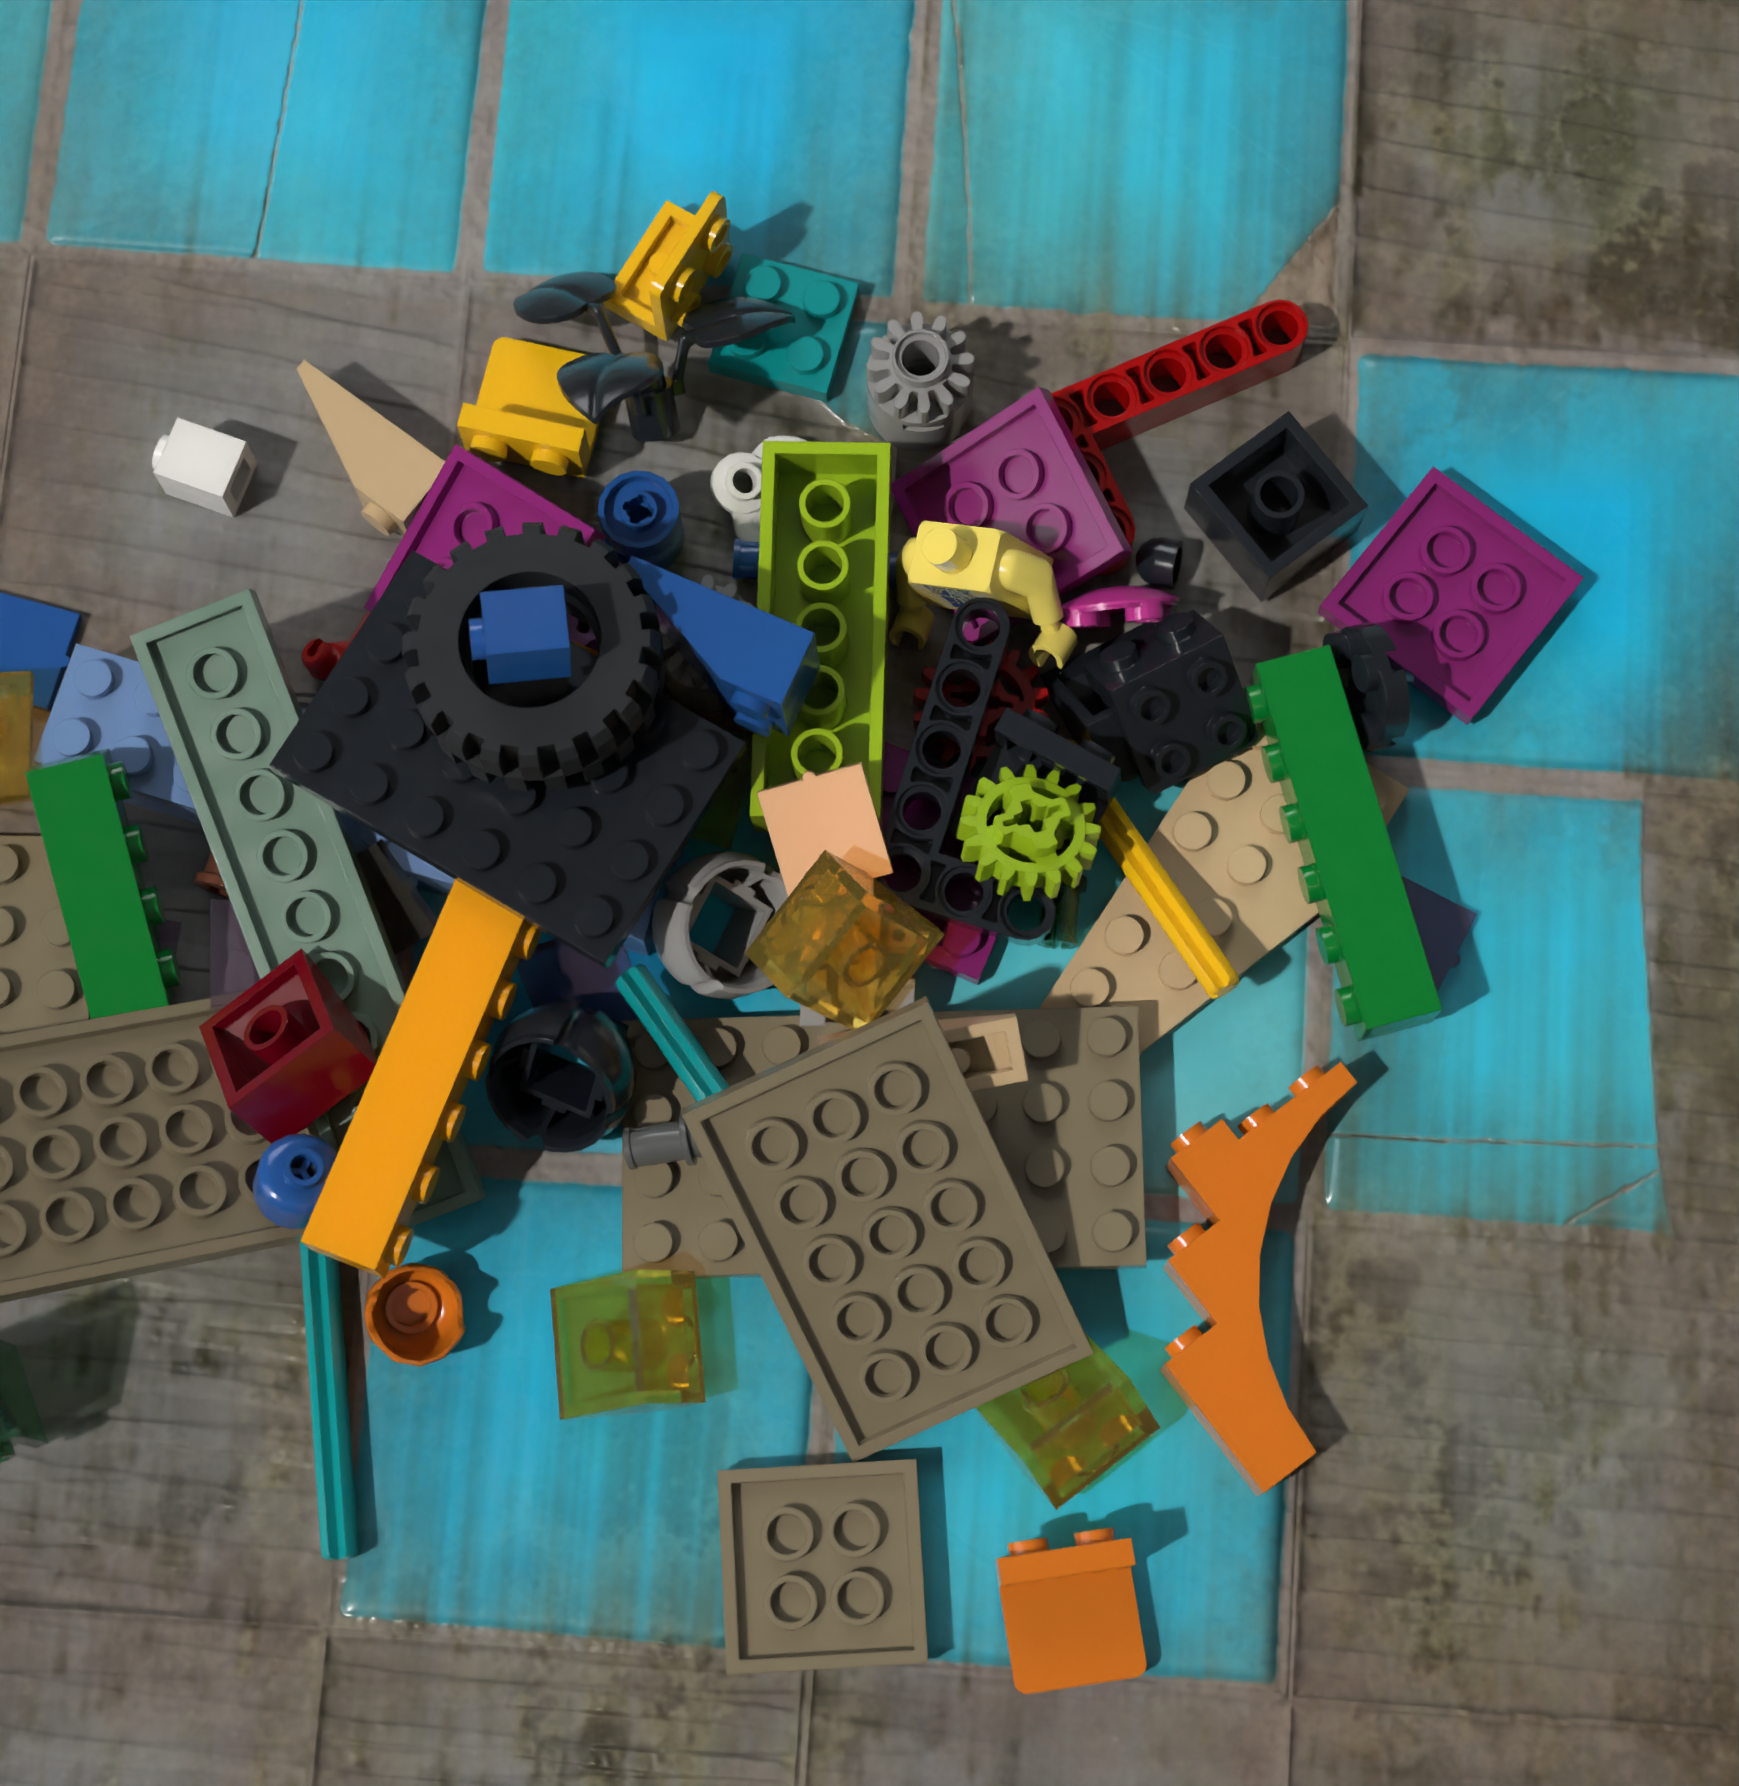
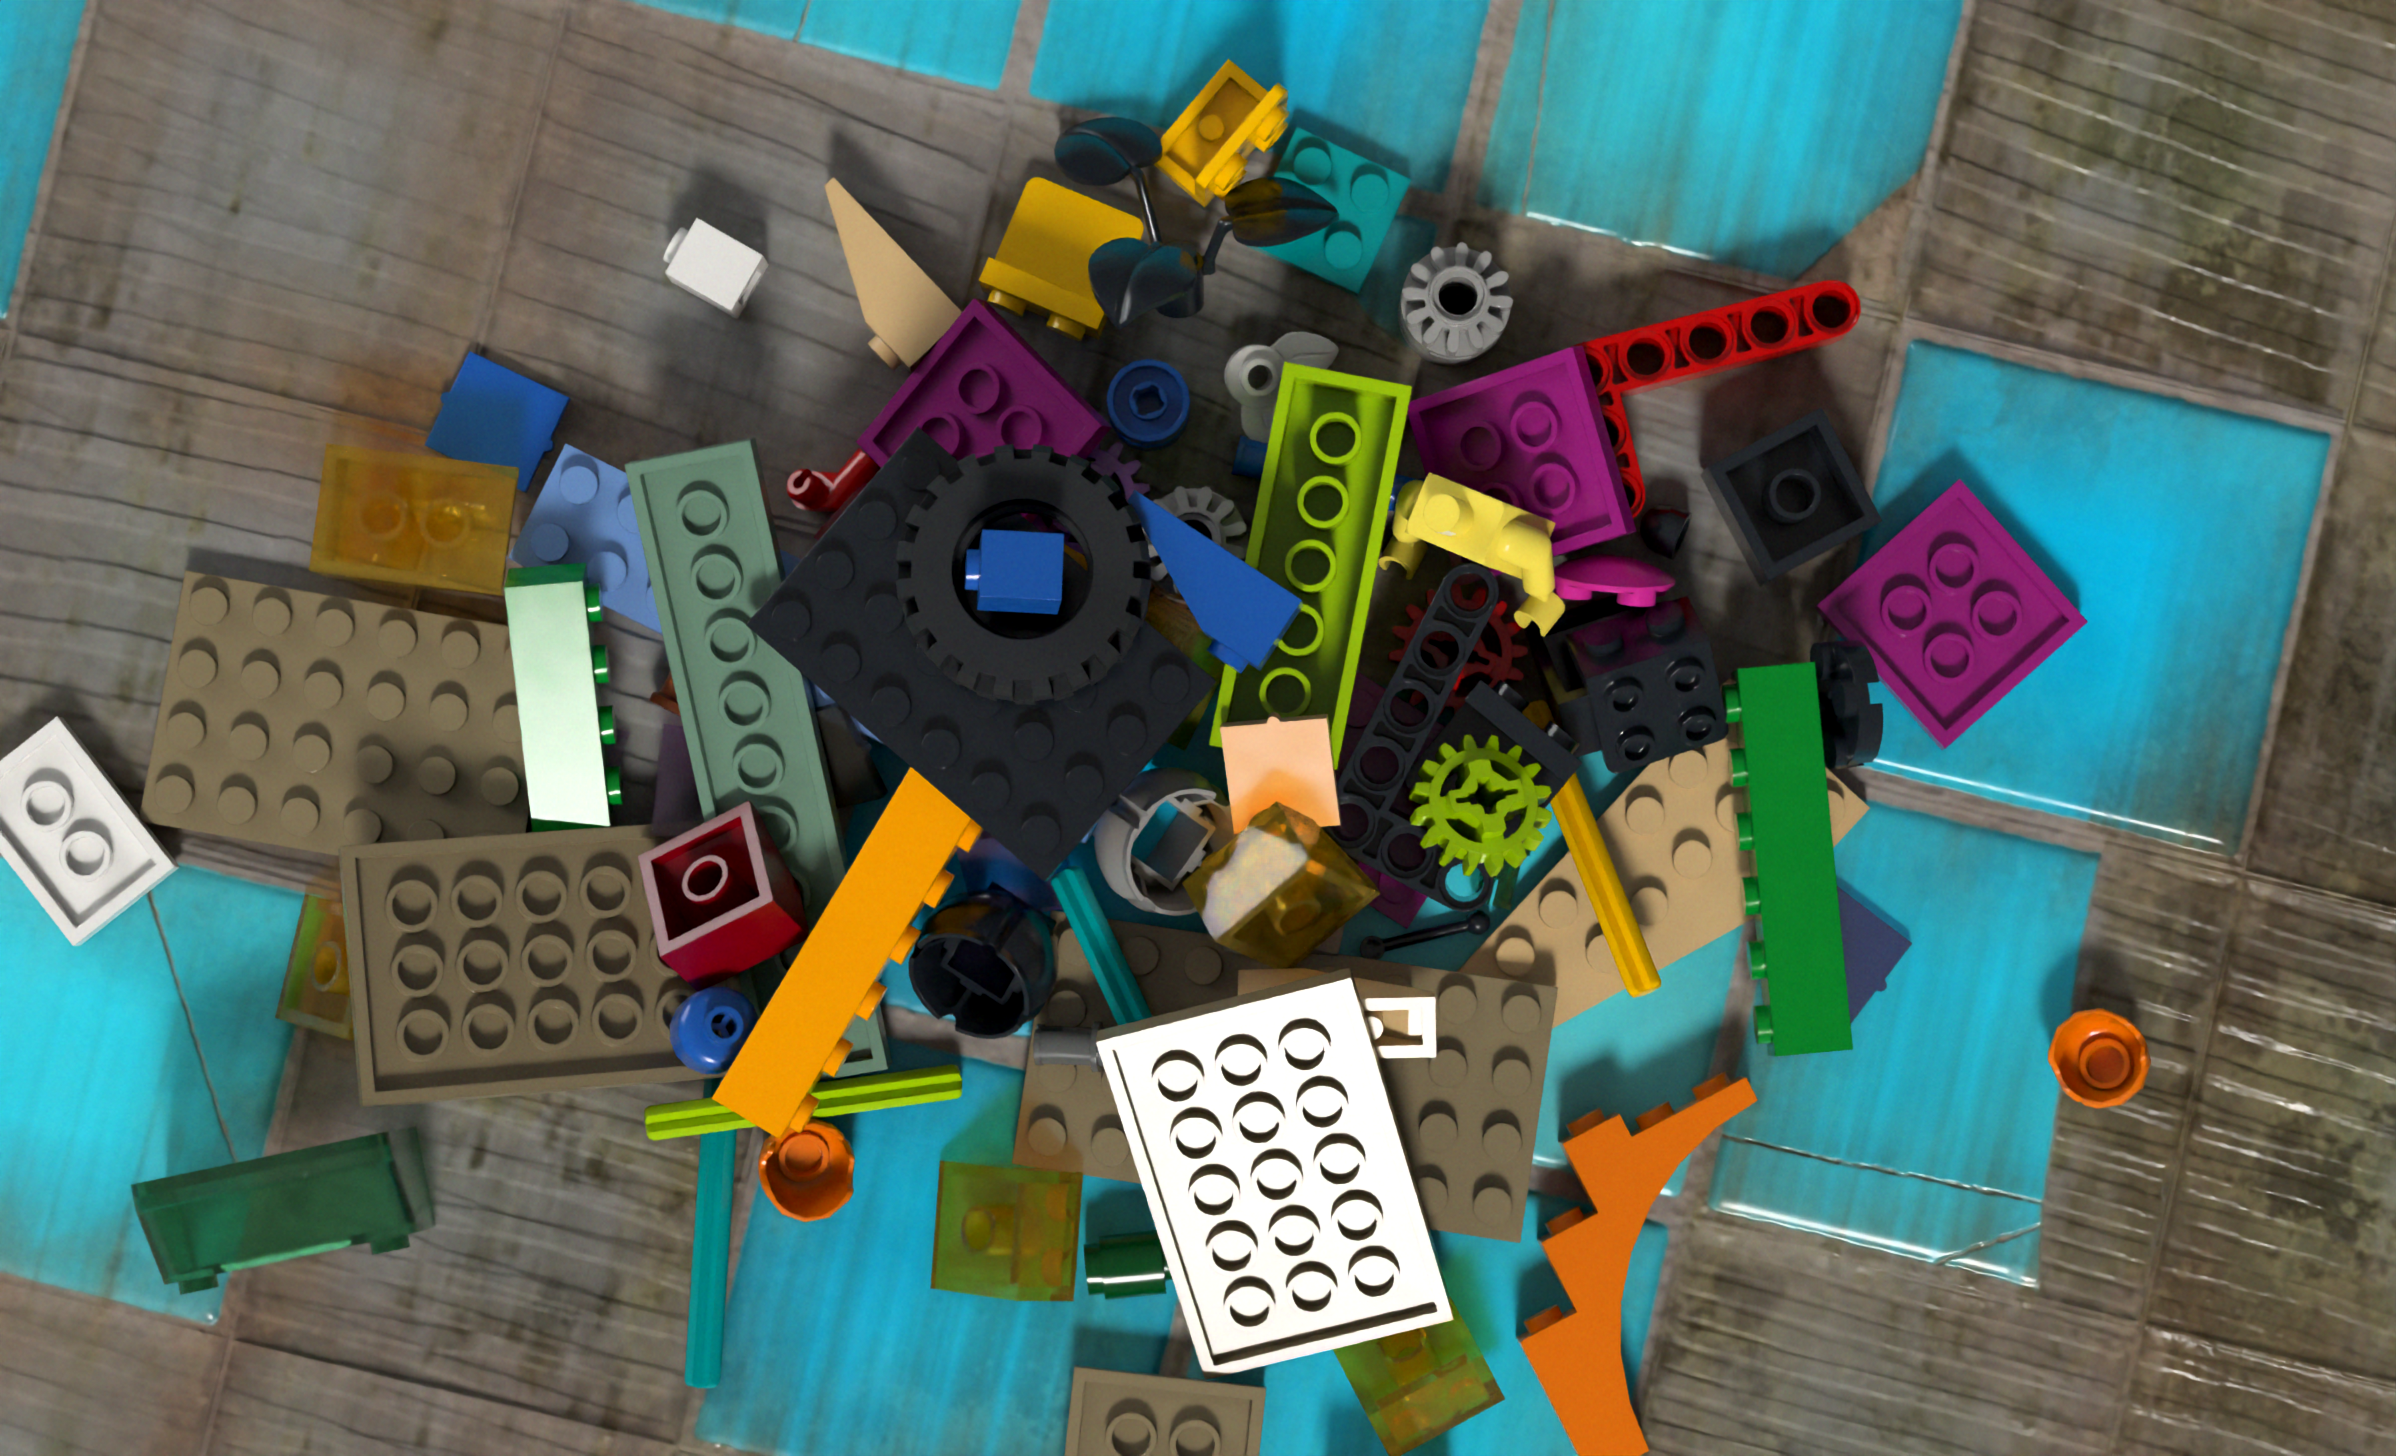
camera: 10 degrees right, 10 degrees up
none -> lime axle [644,1064,963,1141]
none -> dark green brick [1083,1230,1173,1300]
none -> black hinge [1360,910,1490,960]
none -> orange hair [2048,1008,2151,1109]

